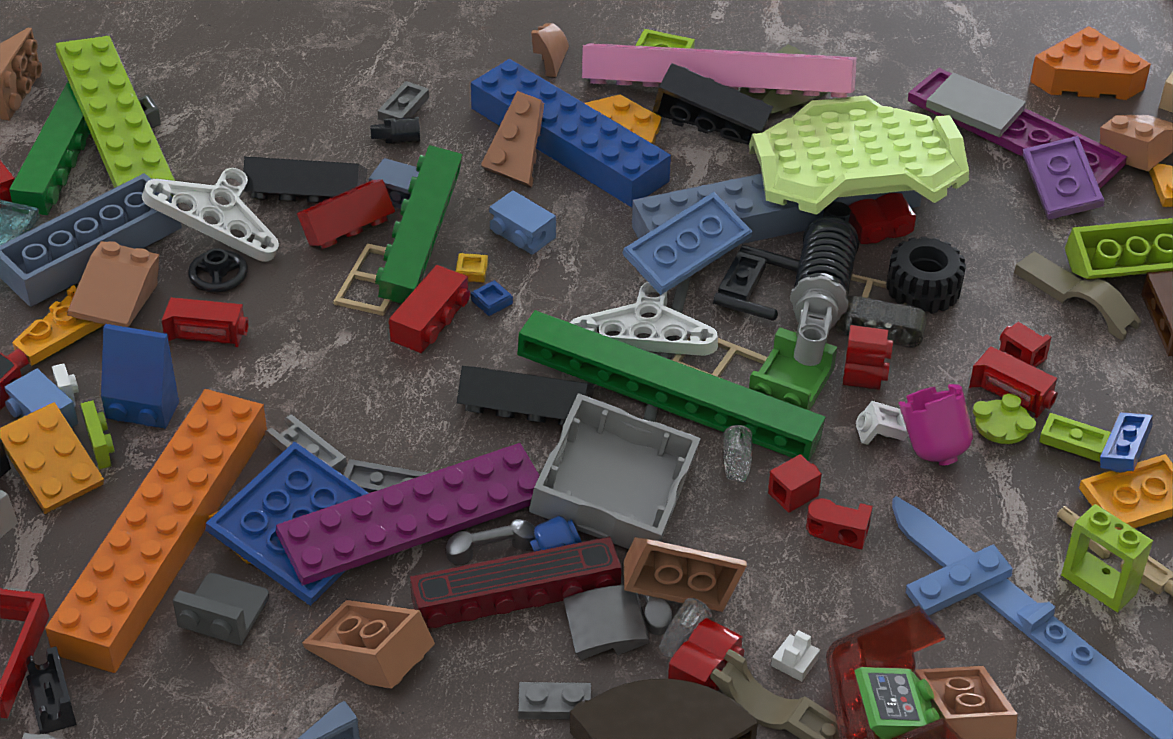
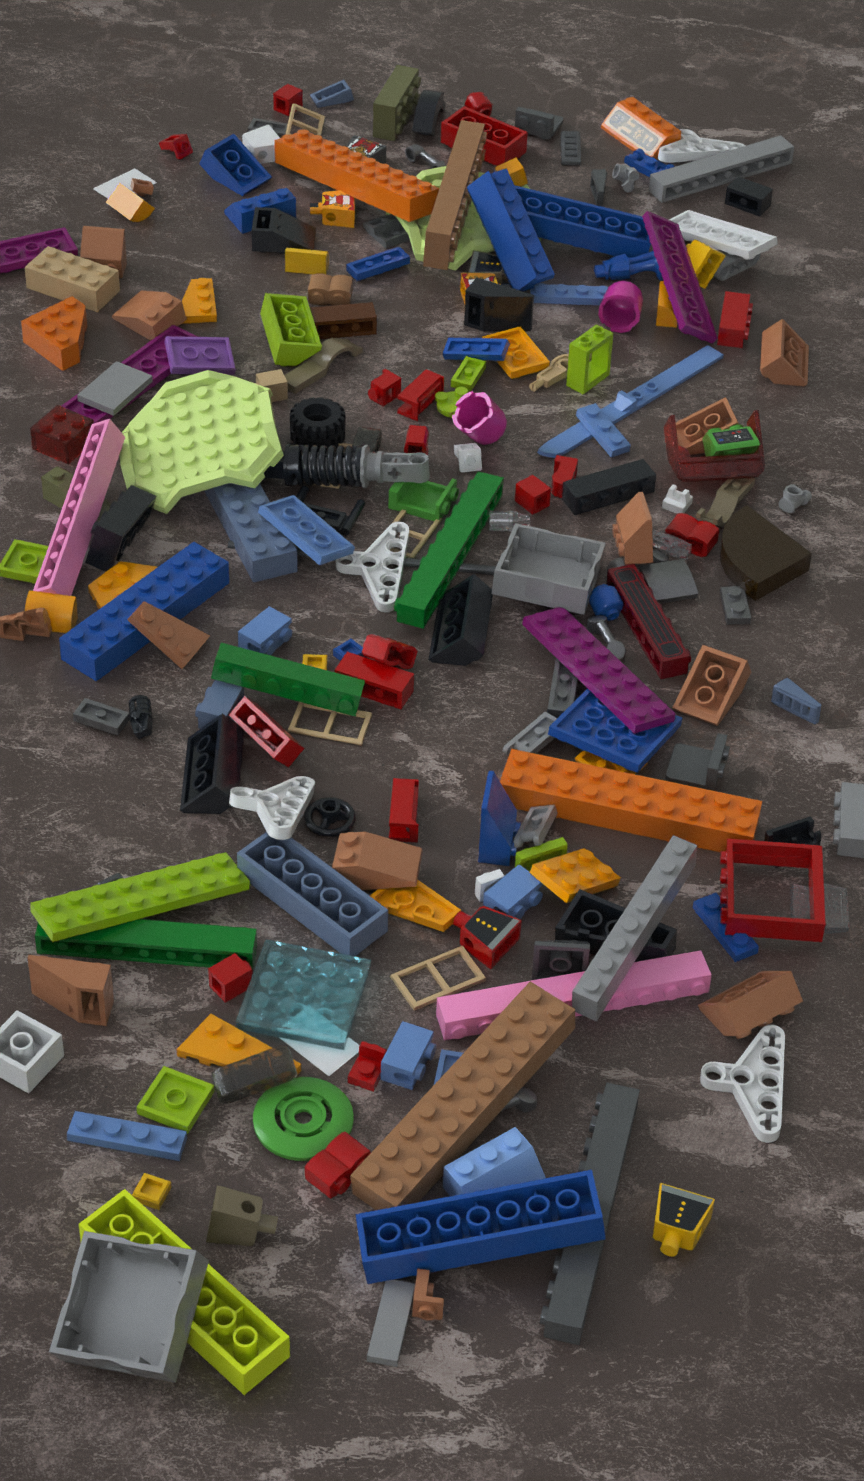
camera: 95 degrees left, 0 degrees up
none -> light orange brick [25,590,78,633]
none -> clear red brick [30,405,94,465]
none -> tan brick [255,369,288,402]
none -> red brick [362,634,418,669]
none -> light grey hinge [514,805,557,848]
none -> black brick [562,459,656,515]

